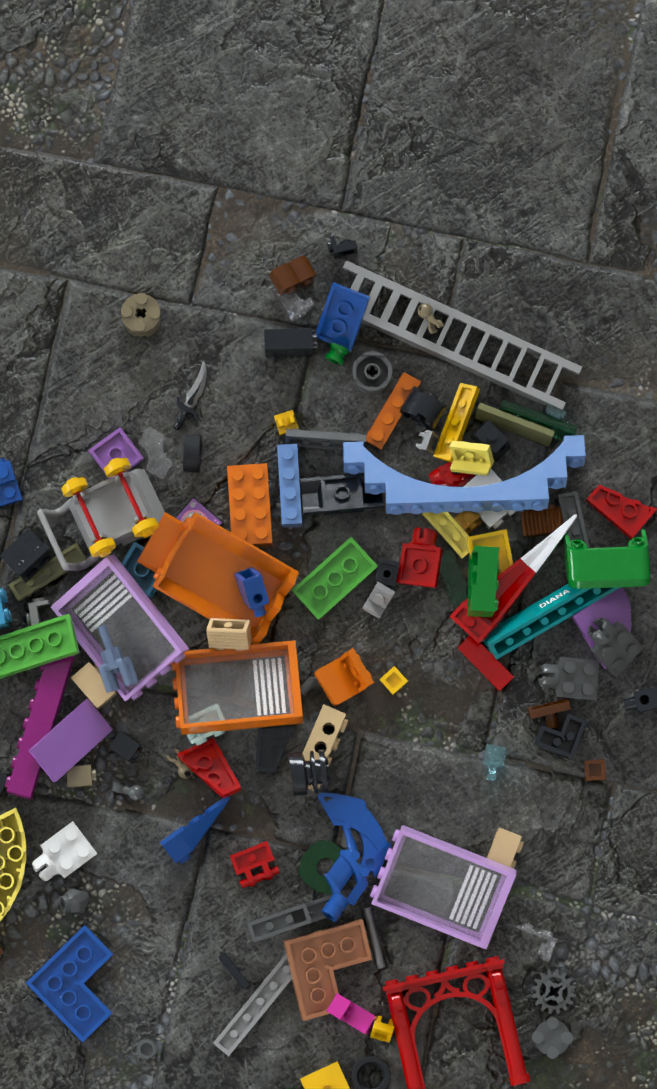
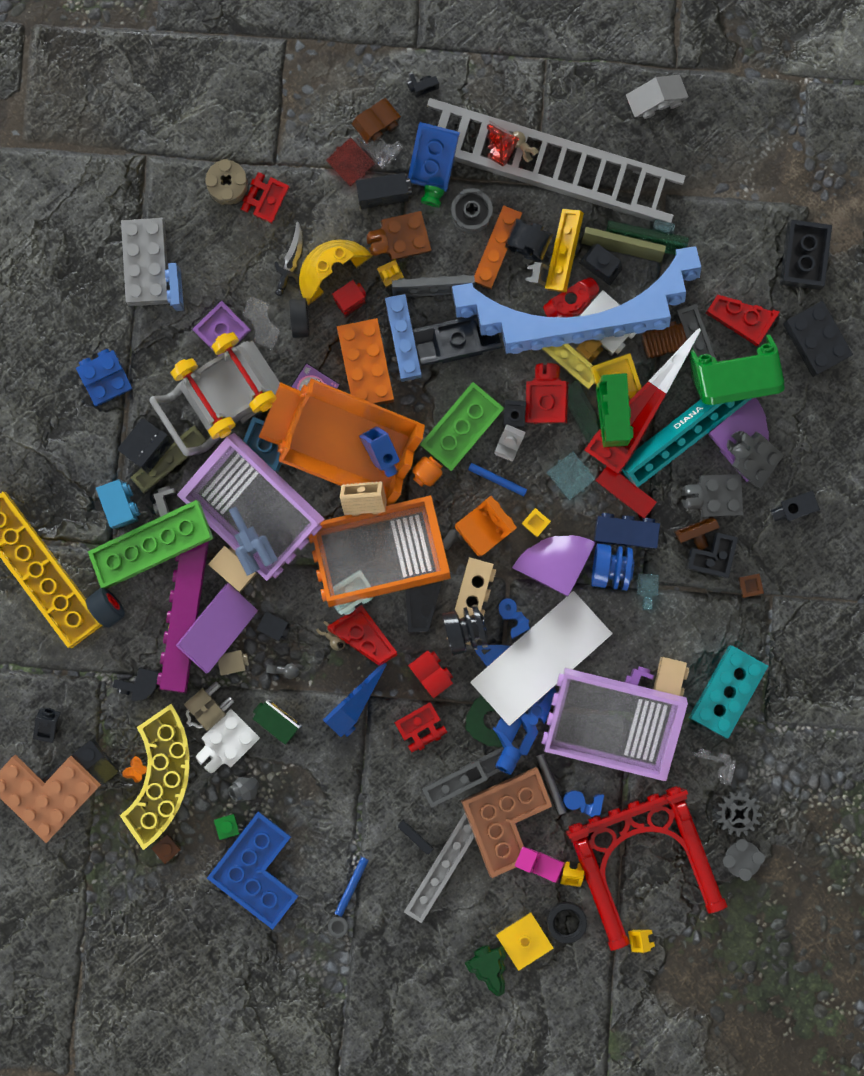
camera: 15 degrees left, 5 degrees up
light yellow bracket [450,441,494,476] -> none
none -> light grey brick [121,218,170,306]
none -> medium blue plate [165,263,184,311]
none -> dark tan piece [184,682,234,731]
none -> green plate [214,813,240,840]
none -> red plate [241,172,290,224]
none -> dark green piece [252,700,302,745]
none -> yellow cone [299,240,373,305]
none -> clear red piece [326,137,375,187]
none -> red brick [332,280,366,317]
none -> blue bar [335,856,369,917]
none -> dark orange plate [367,211,431,261]
none -> red brick [408,650,454,699]
none -> orange head [412,456,443,487]
none -> blue bar [468,463,527,497]
none -> white sticker [470,591,612,726]
none -> clear red slope [487,120,519,166]
none -> blue leg [499,599,530,639]
none -> medium lavender brick [512,535,596,597]
none -> clear light blue piece [547,452,595,500]
none -> blue leg [563,790,604,817]
none -> blue wheel [591,543,634,591]
none -> dark blue brick [594,513,660,549]
none -> medium lavender bracket [624,666,654,695]
none -> light grey brick [626,75,688,119]
none -> teal brick [688,645,768,739]

